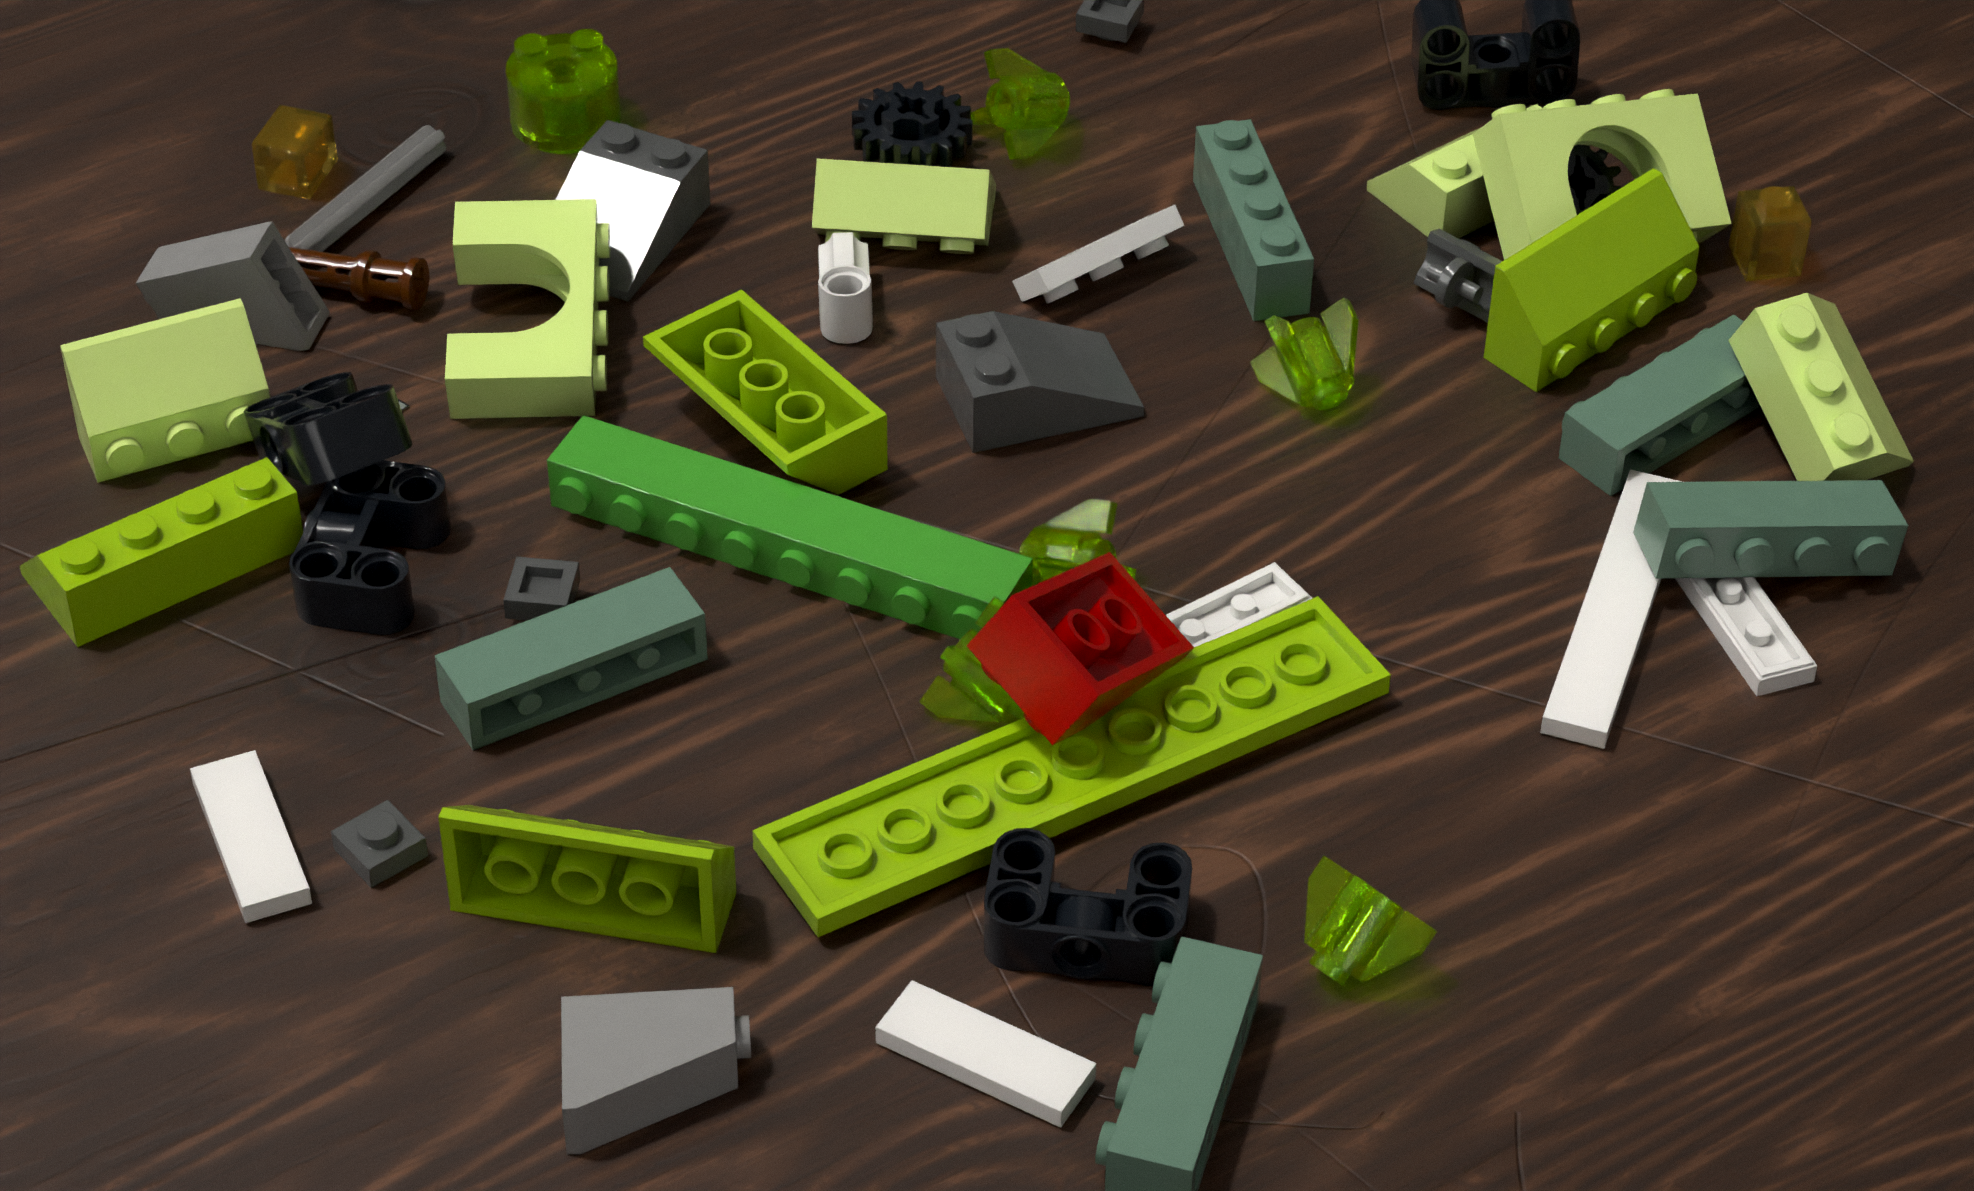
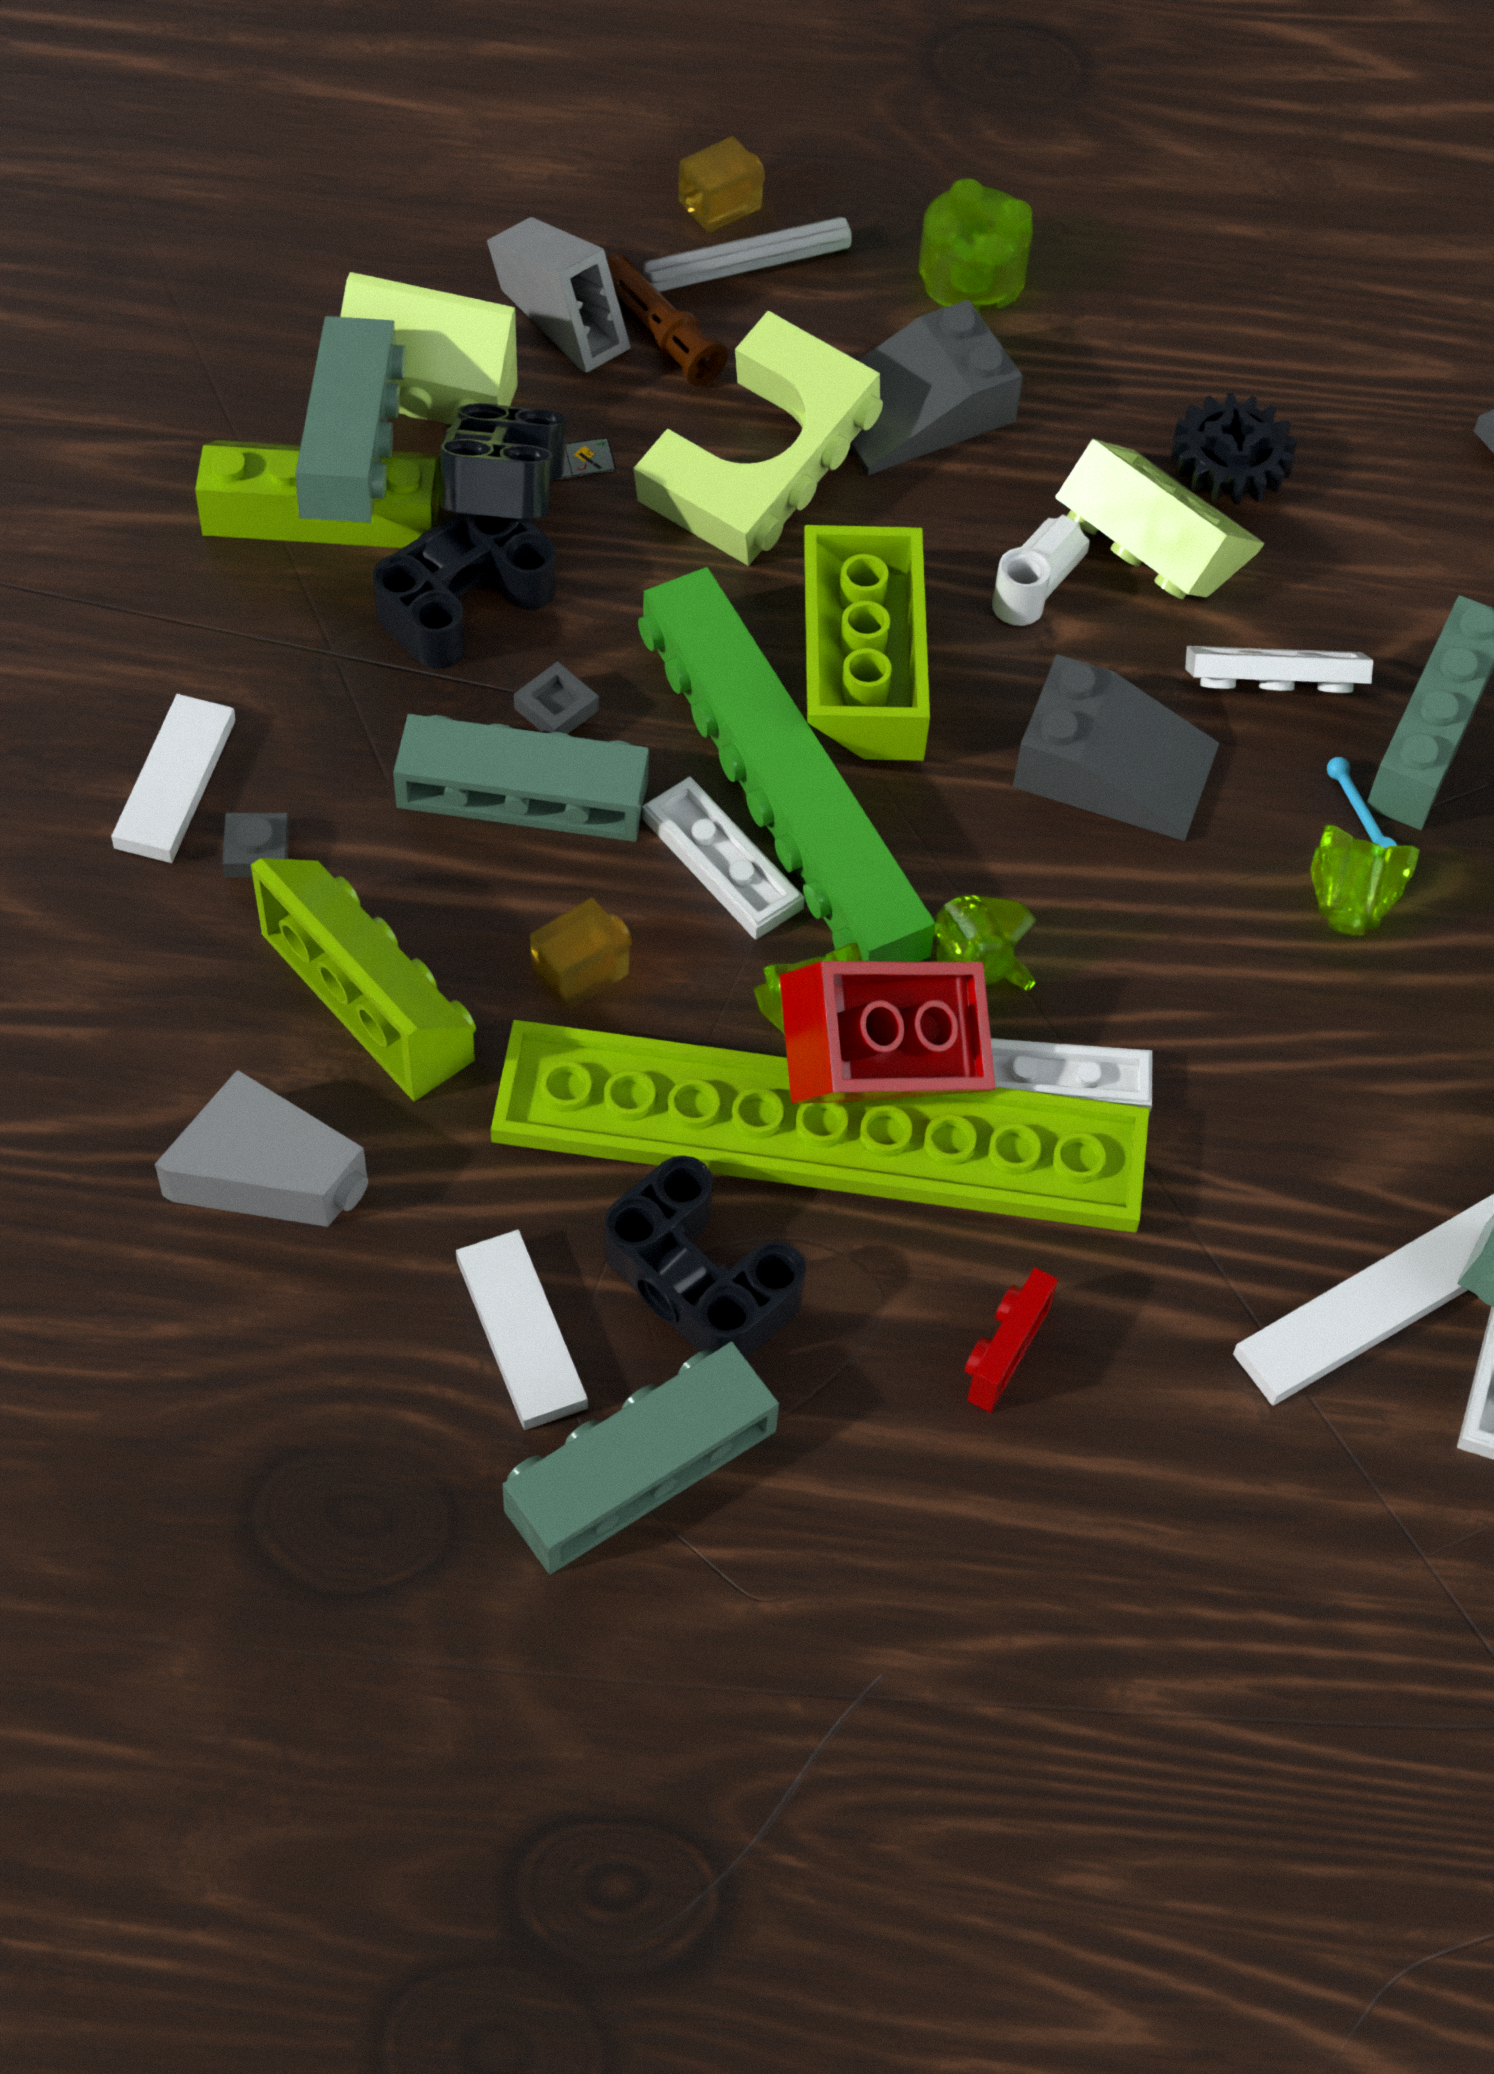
camera: 35 degrees right, 15 degrees up
clear neon green brick [971,48,1070,160] -> none
clear neon green brick [1304,856,1437,986] -> none
none -> sand green brick [295,316,406,523]
none -> clear yellow brick [530,897,632,1011]
none -> white tile [642,776,805,940]
none -> red plate [964,1267,1058,1413]
none -> medium azure hinge [1327,757,1398,864]

